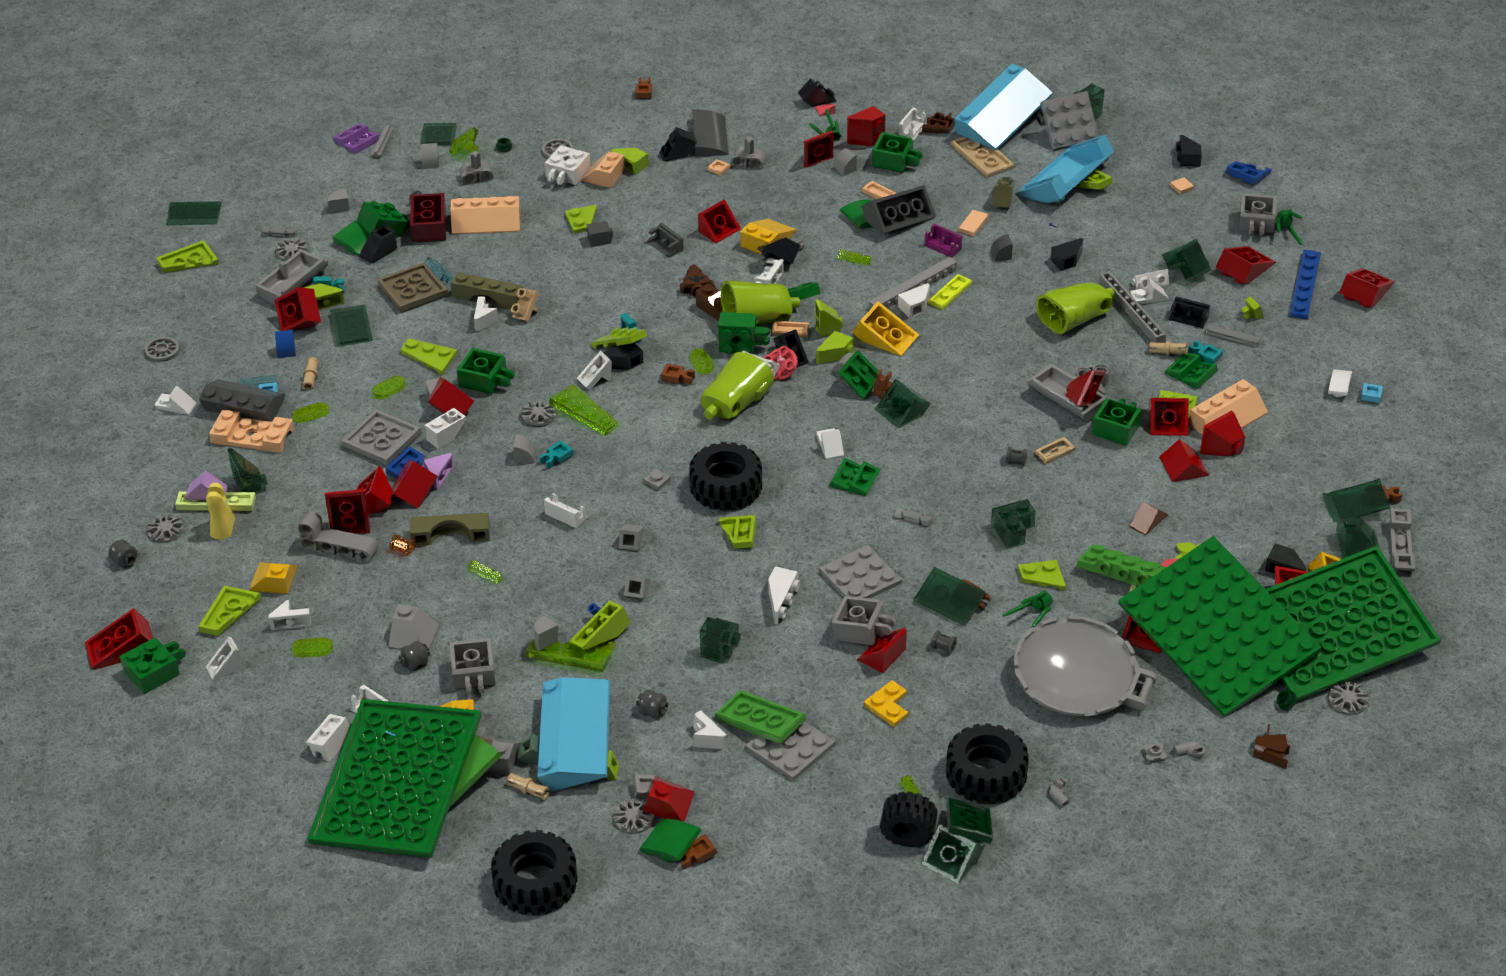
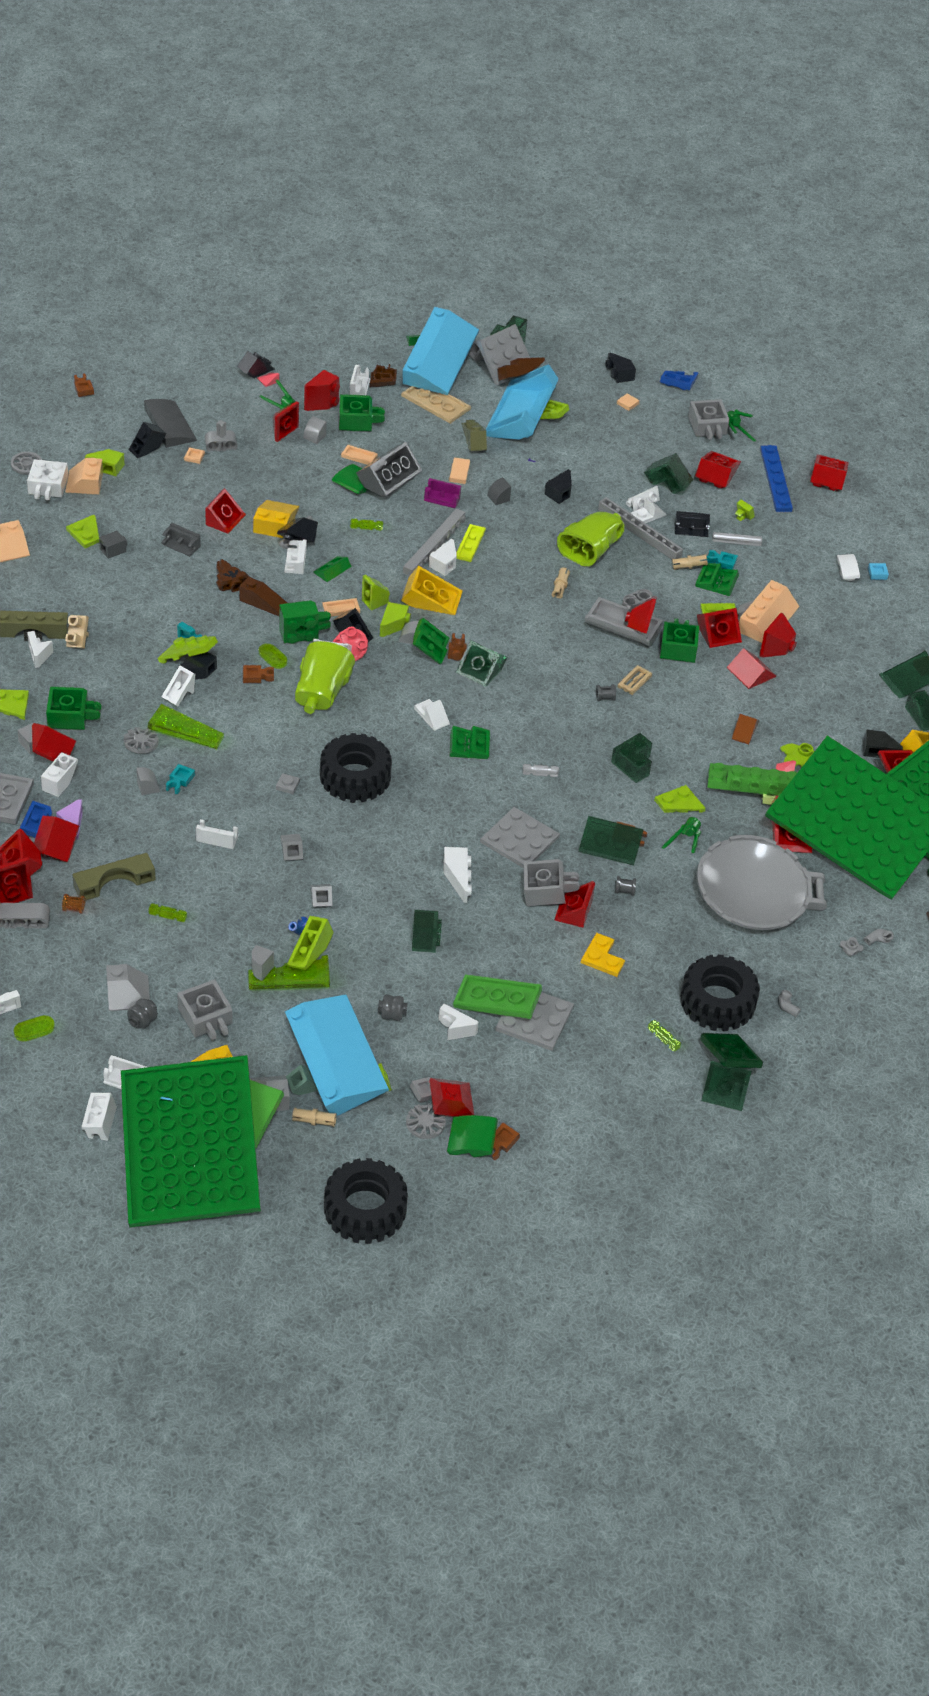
camera: 25 degrees left, 5 degrees up
lime wing [719,515,757,549] -> none
lime torso [720,280,800,326] -> none
black tyre [880,792,938,848] -> none
none -> reddish brown slope [497,357,545,381]
none -> tan pin [552,568,570,599]

